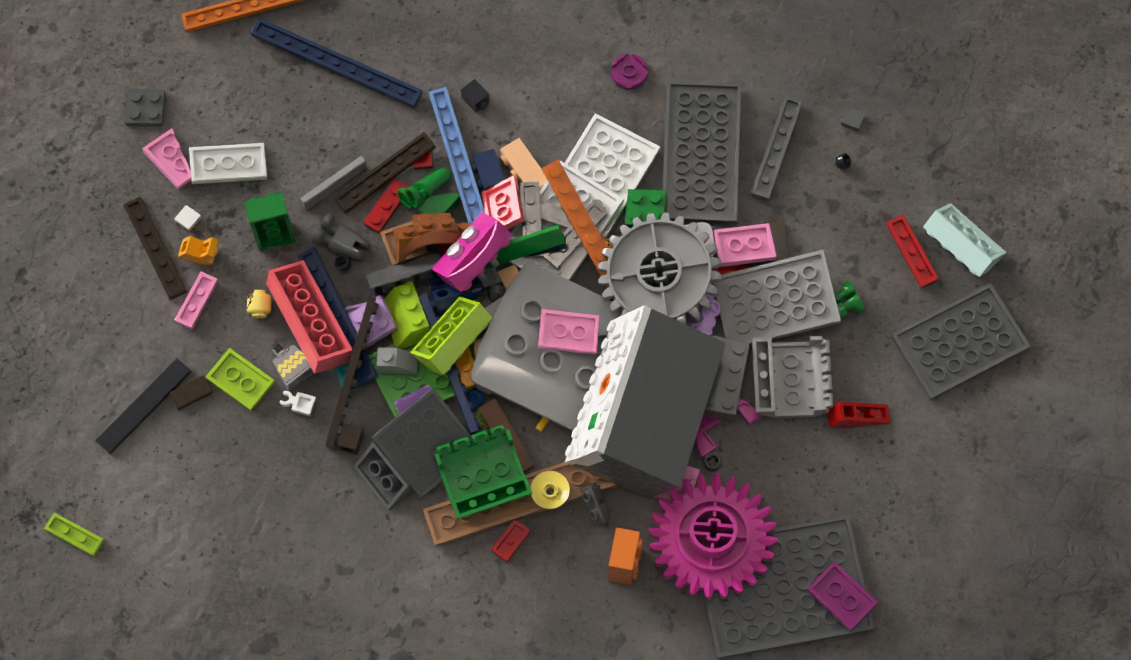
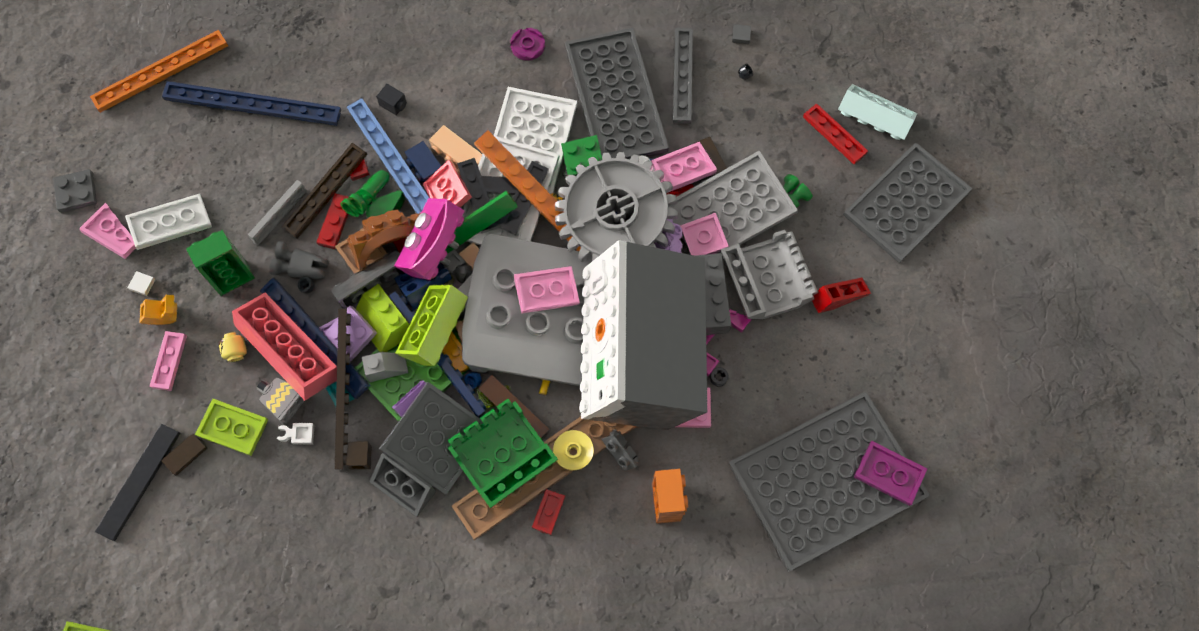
camera: 20 degrees left, 0 degrees up
dark brown tile [123,197,187,300] -> none
dark pink gear [649,473,777,600] -> none
none -> bright pink plate [680,213,729,256]

